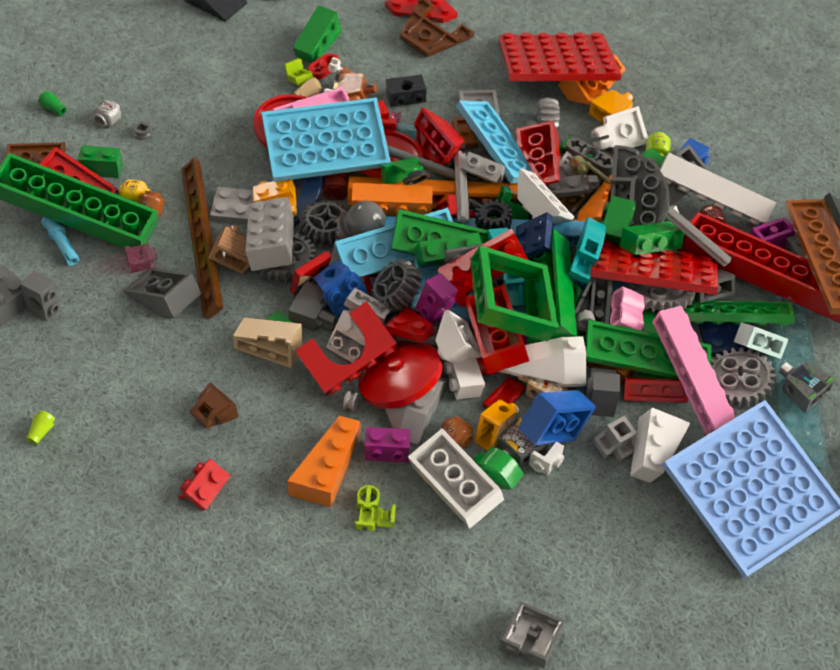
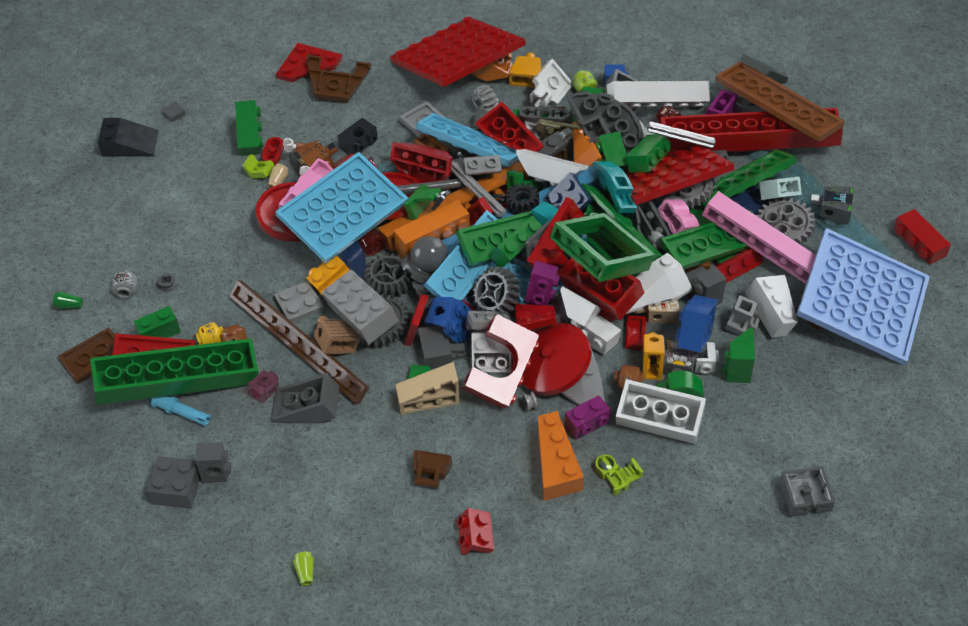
camera: 30 degrees left, 0 degrees up
none -> green slope [722,328,755,383]

